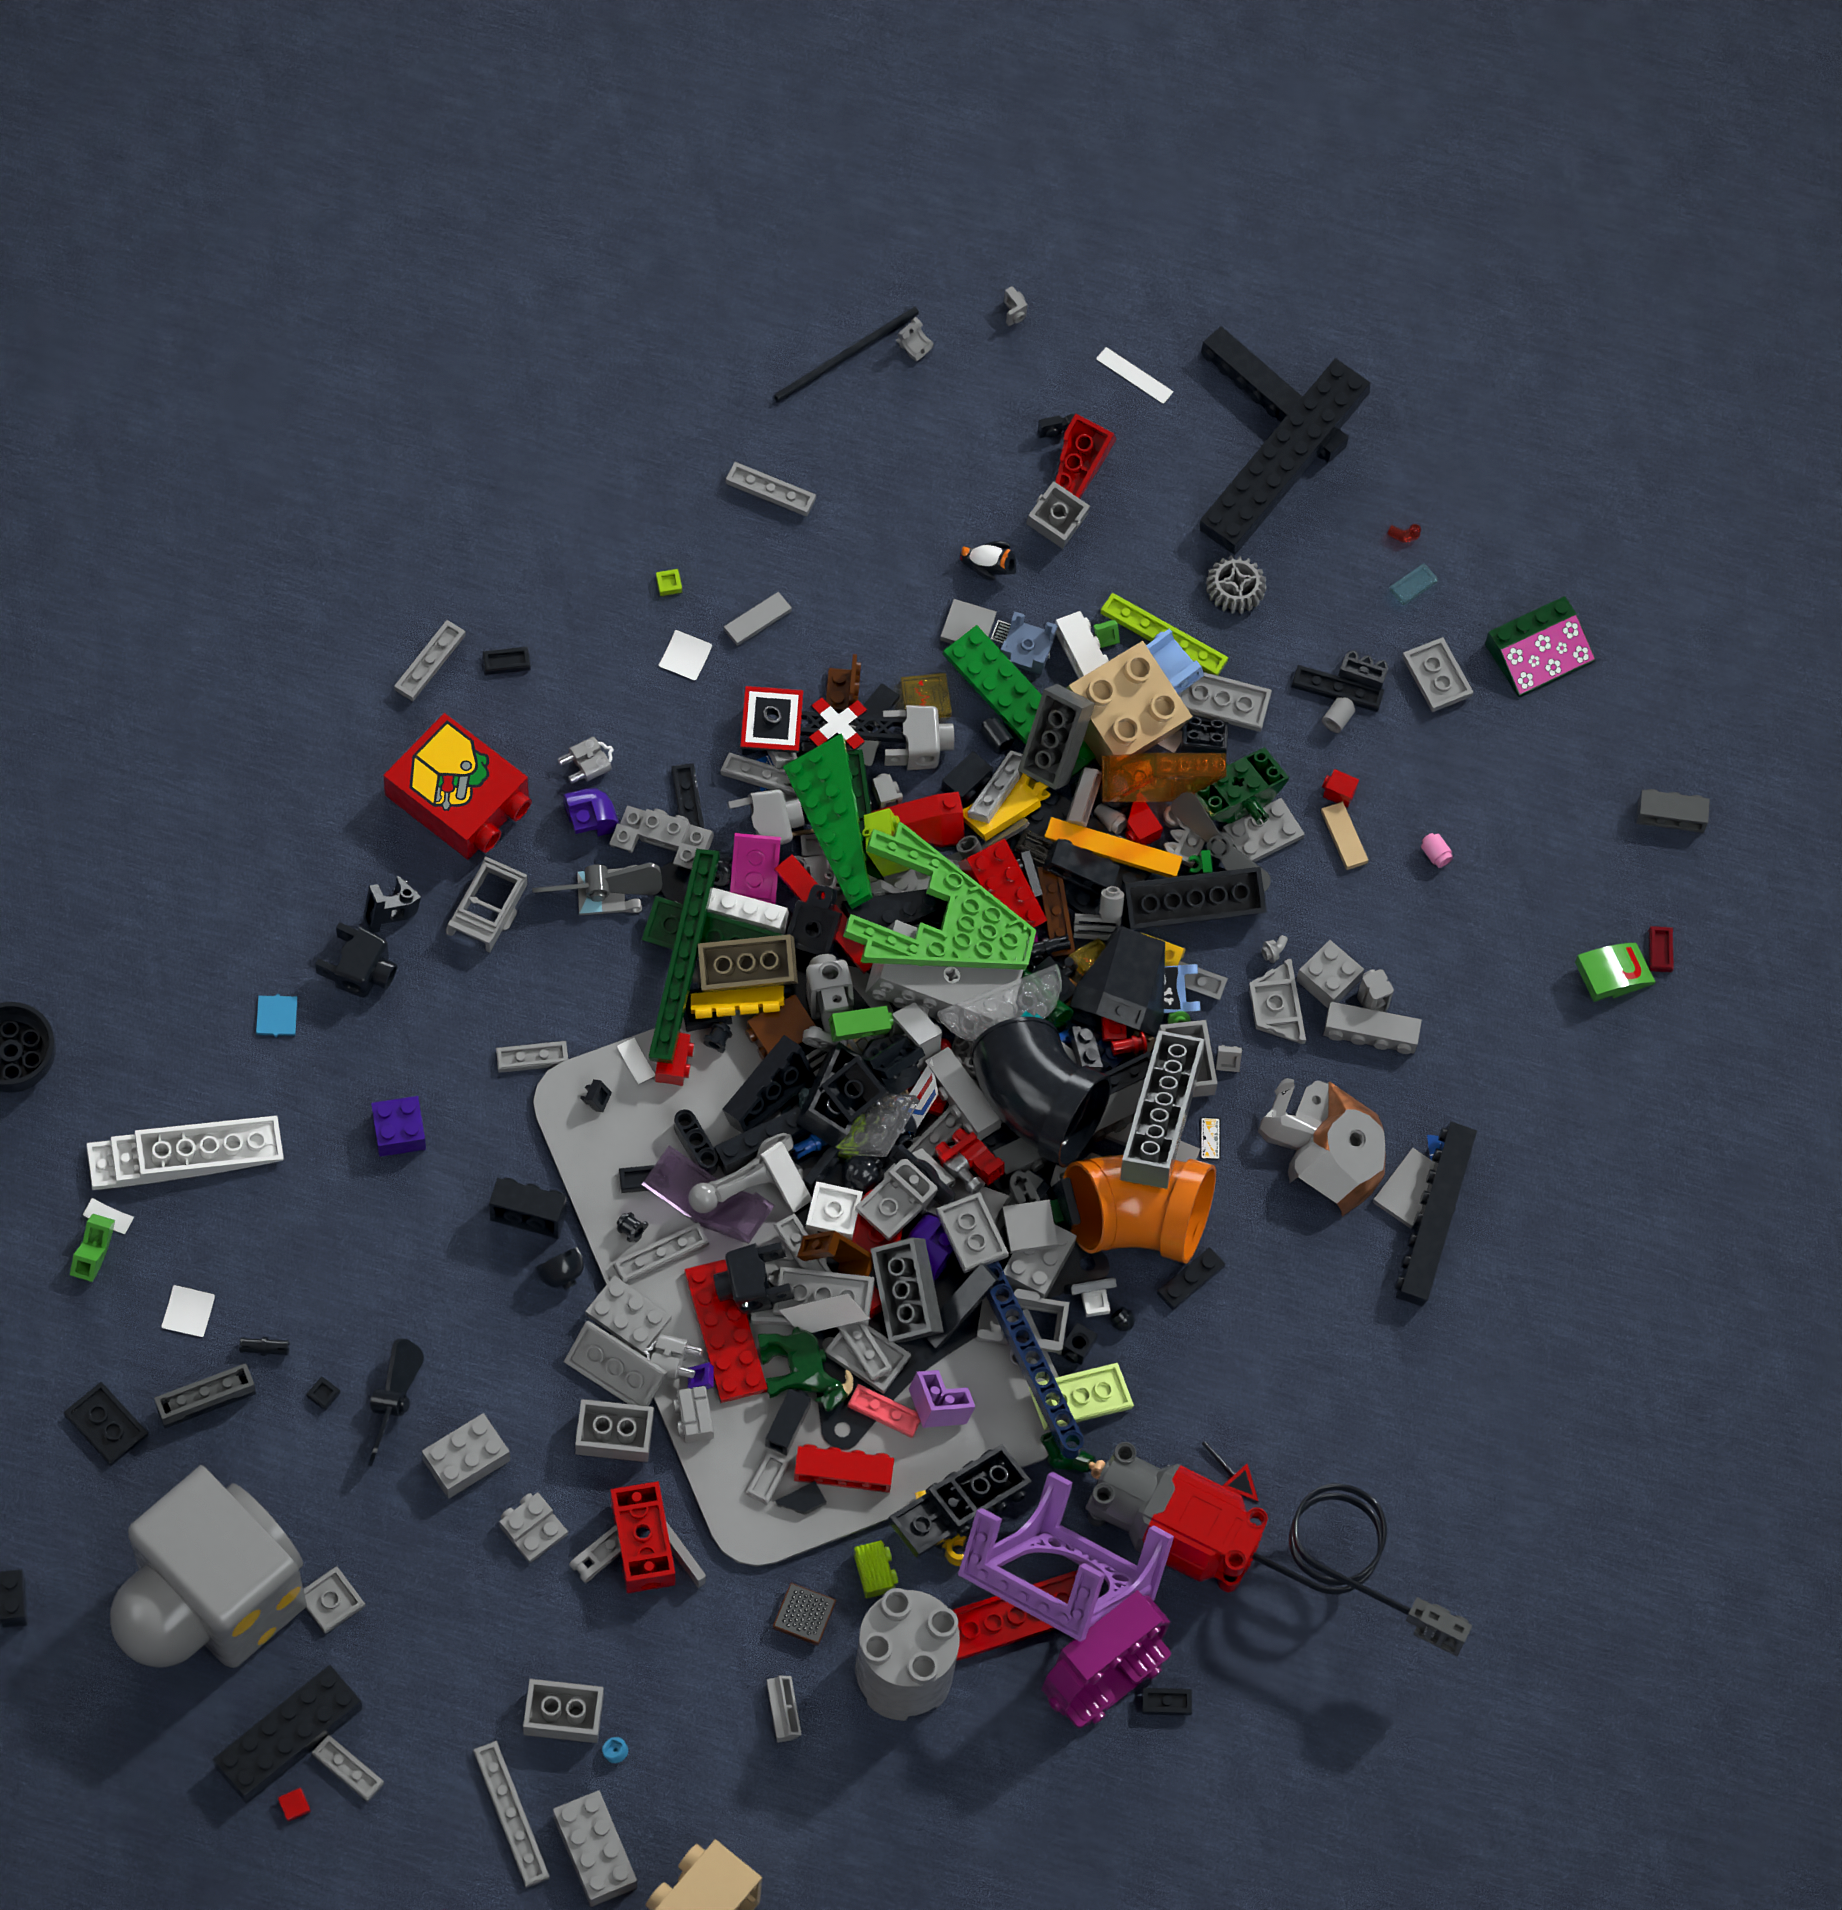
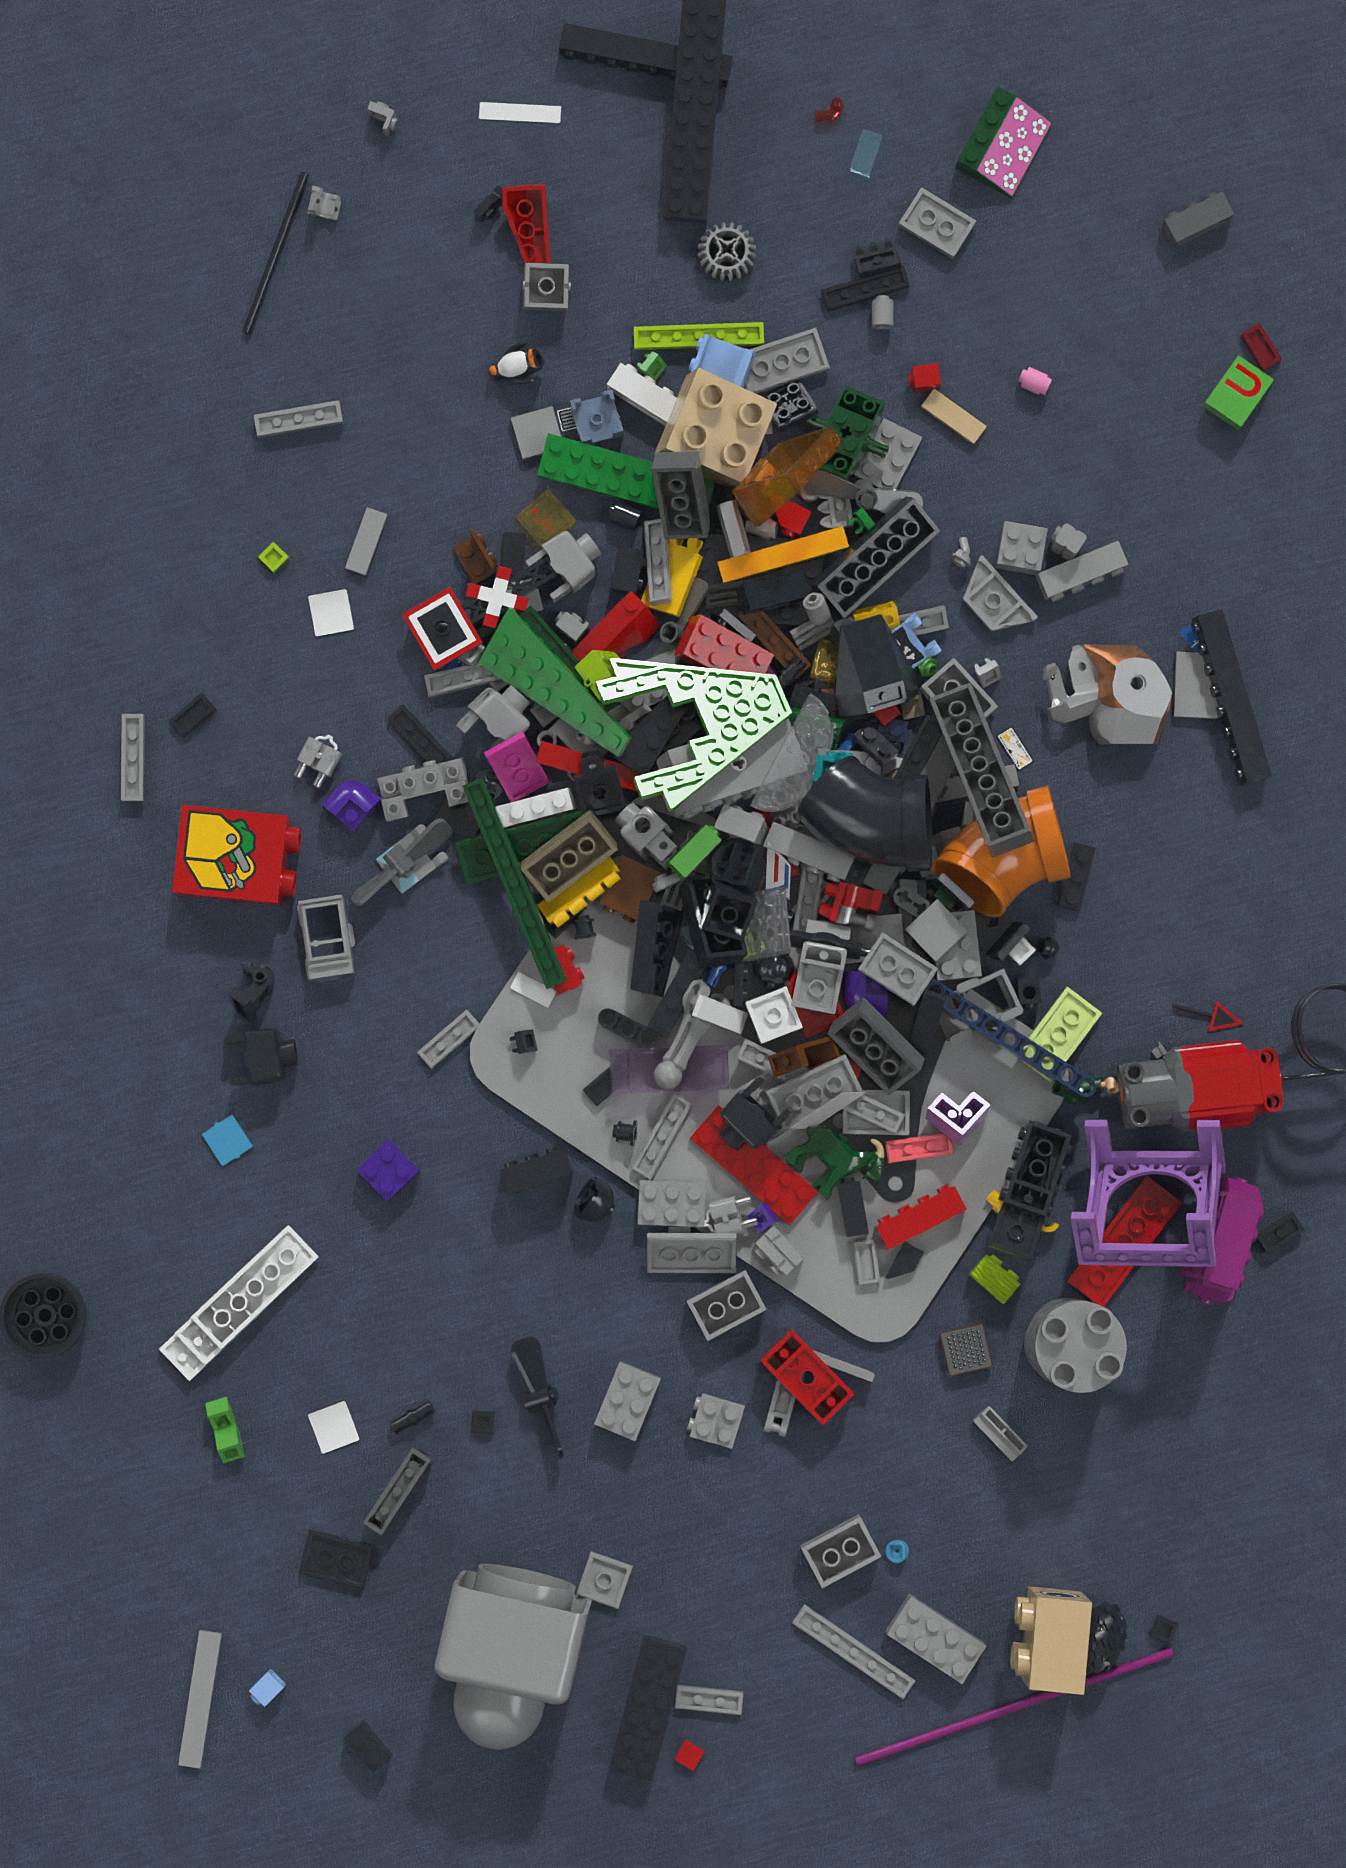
camera: 25 degrees left, 20 degrees up
white sticker [83,1198,134,1234] -> none
red pin [1111,1032,1147,1056] -> none

